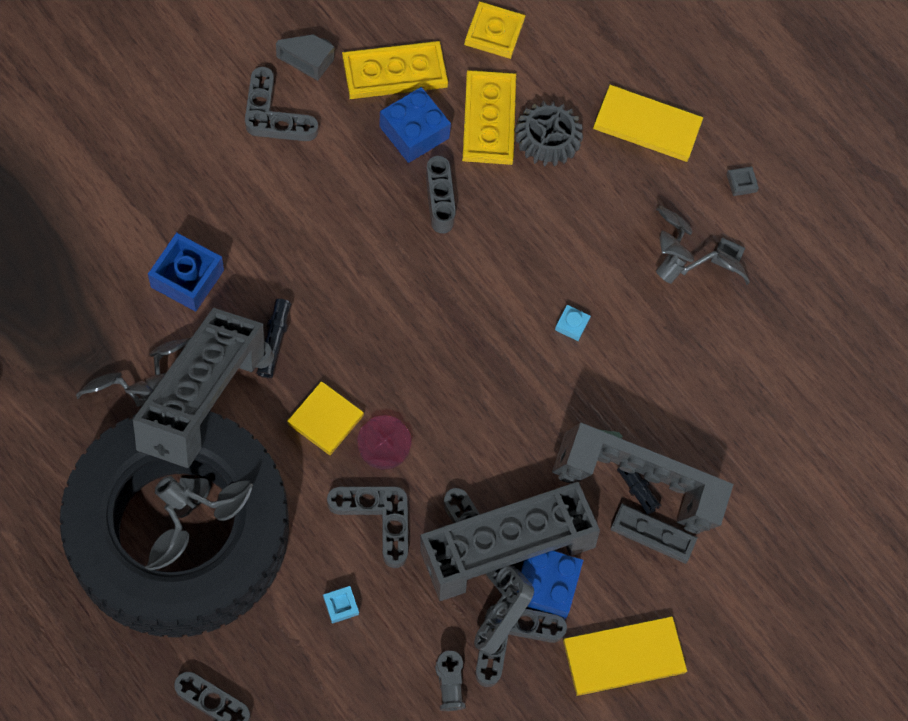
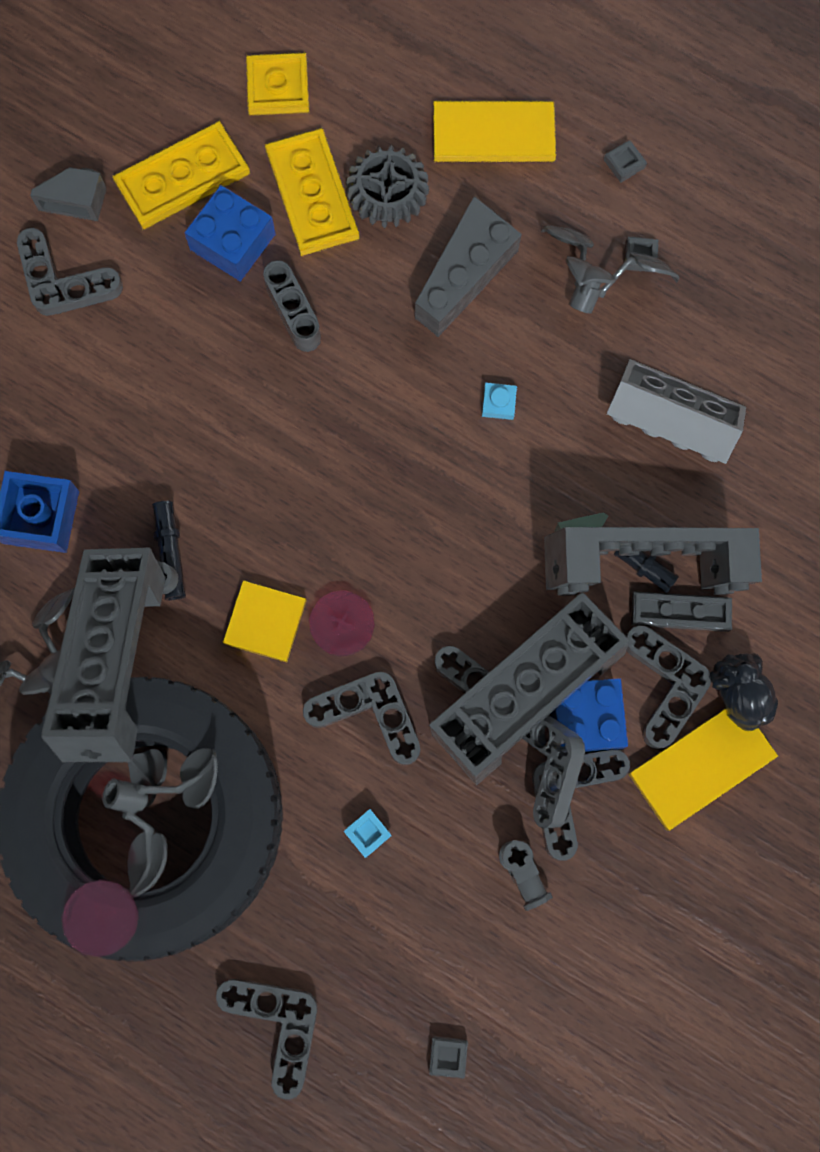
camera: 15 degrees left, 10 degrees up
none -> clear pink tile [62,880,139,957]
none -> dark grey wedge [415,196,522,337]
none -> light grey slope [607,359,746,464]
none -> dark grey beam [626,626,712,749]
none -> black hair [709,653,778,731]

